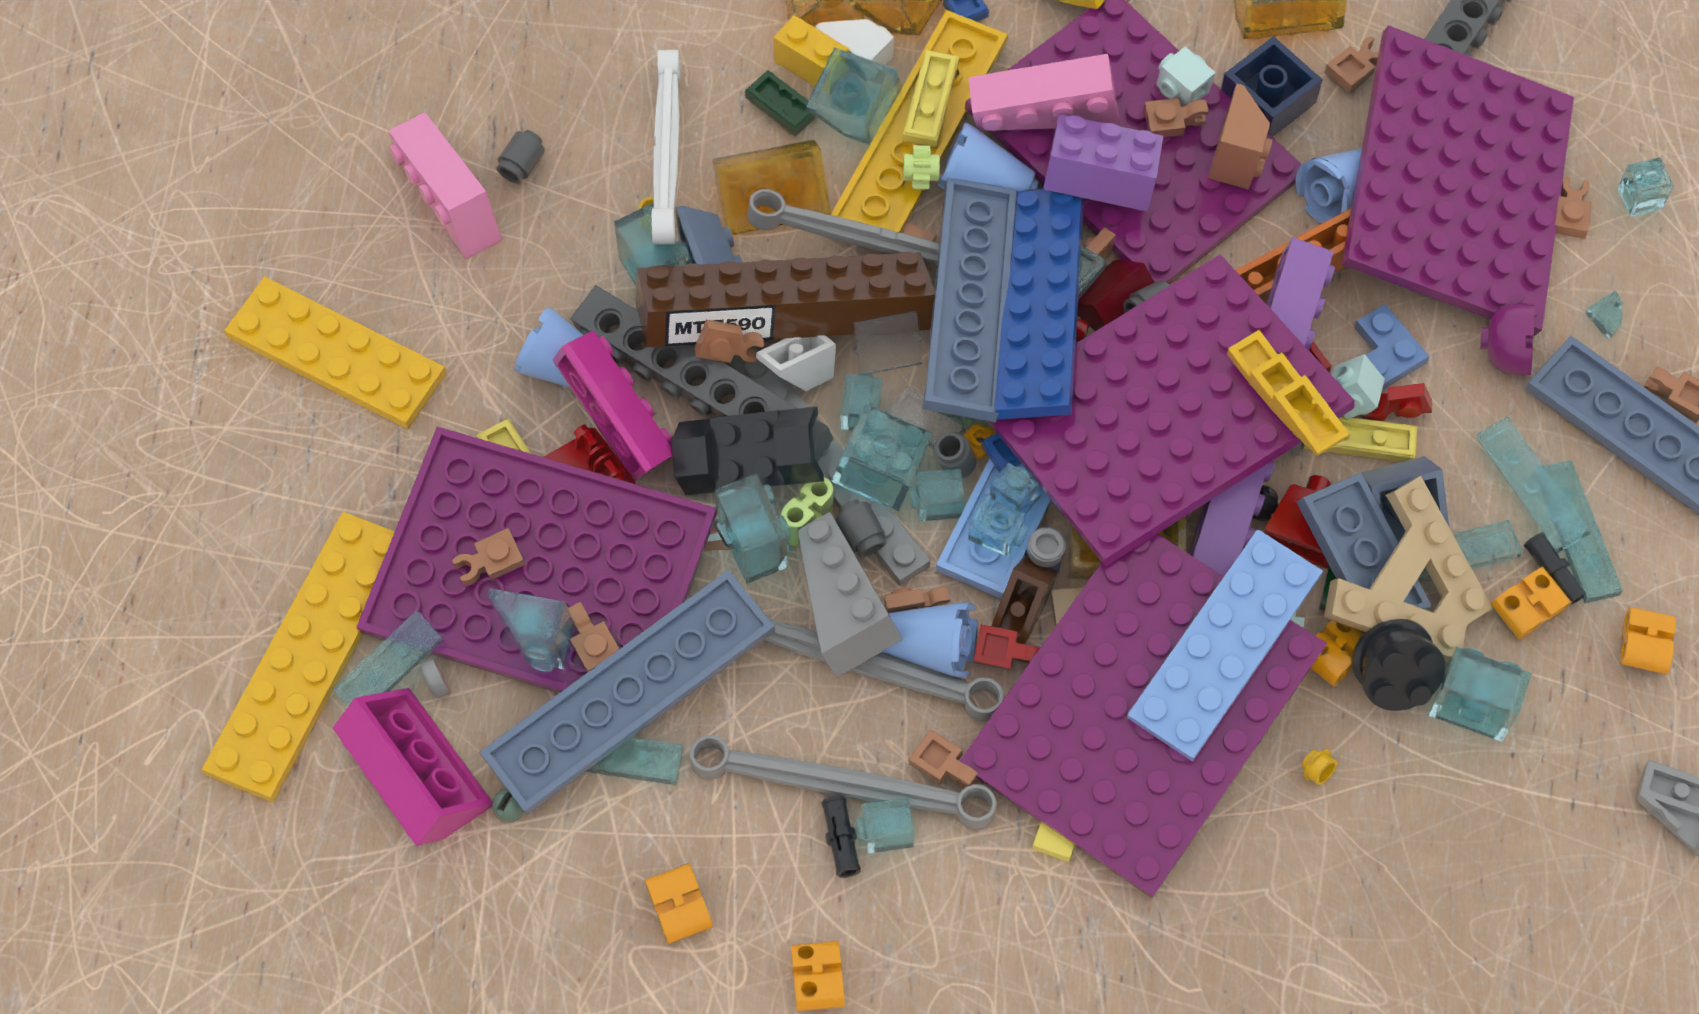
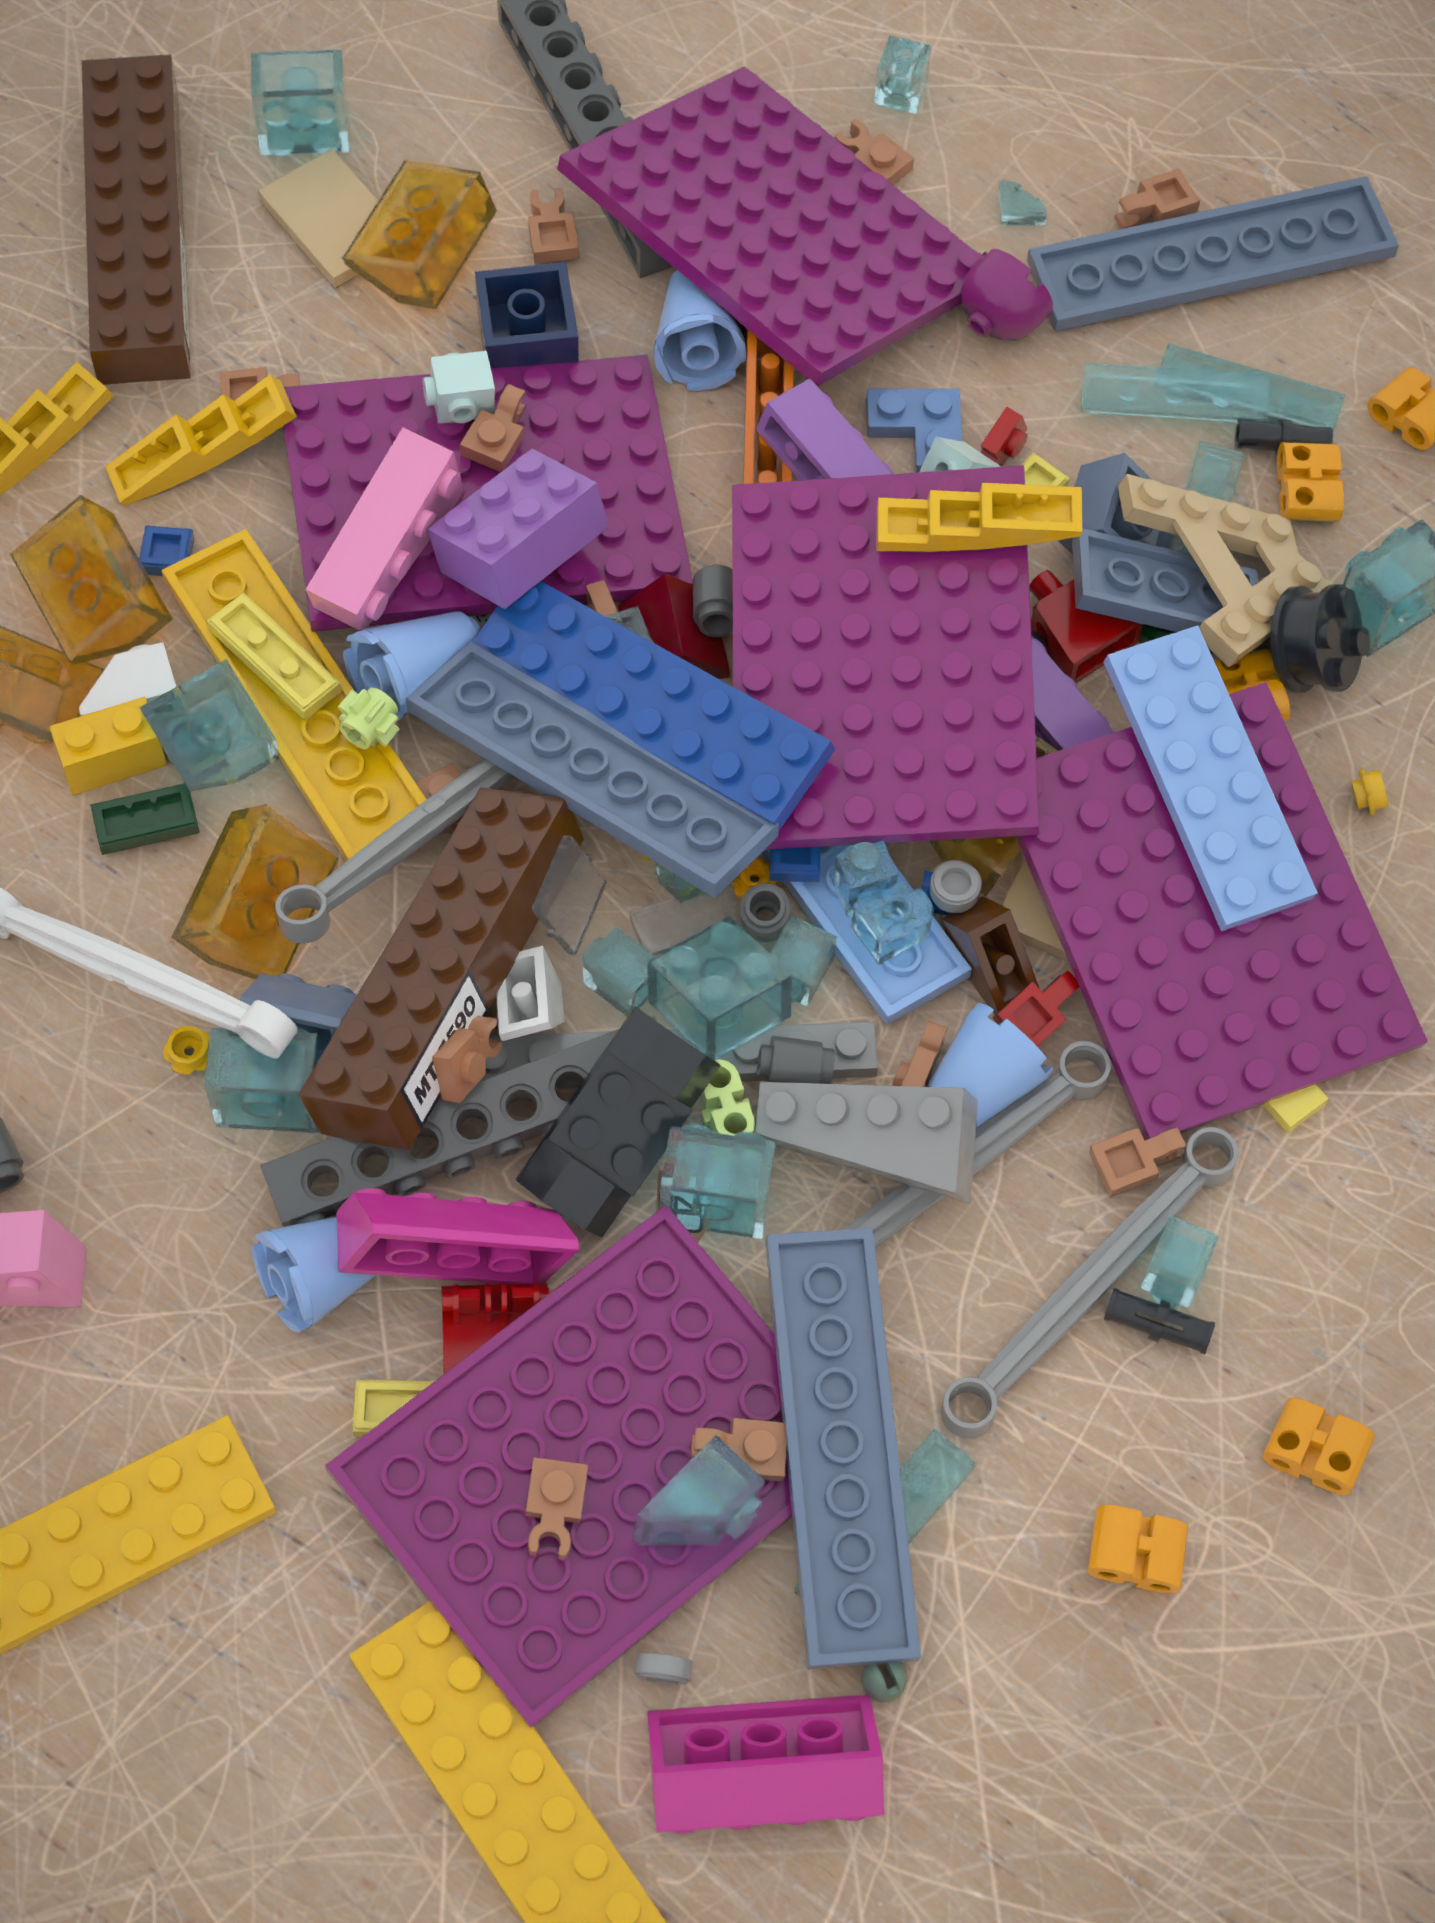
camera: 60 degrees left, 0 degrees up
clear light blue tile [332,610,444,706] -> none
nougat slope [1208,83,1273,190] -> none

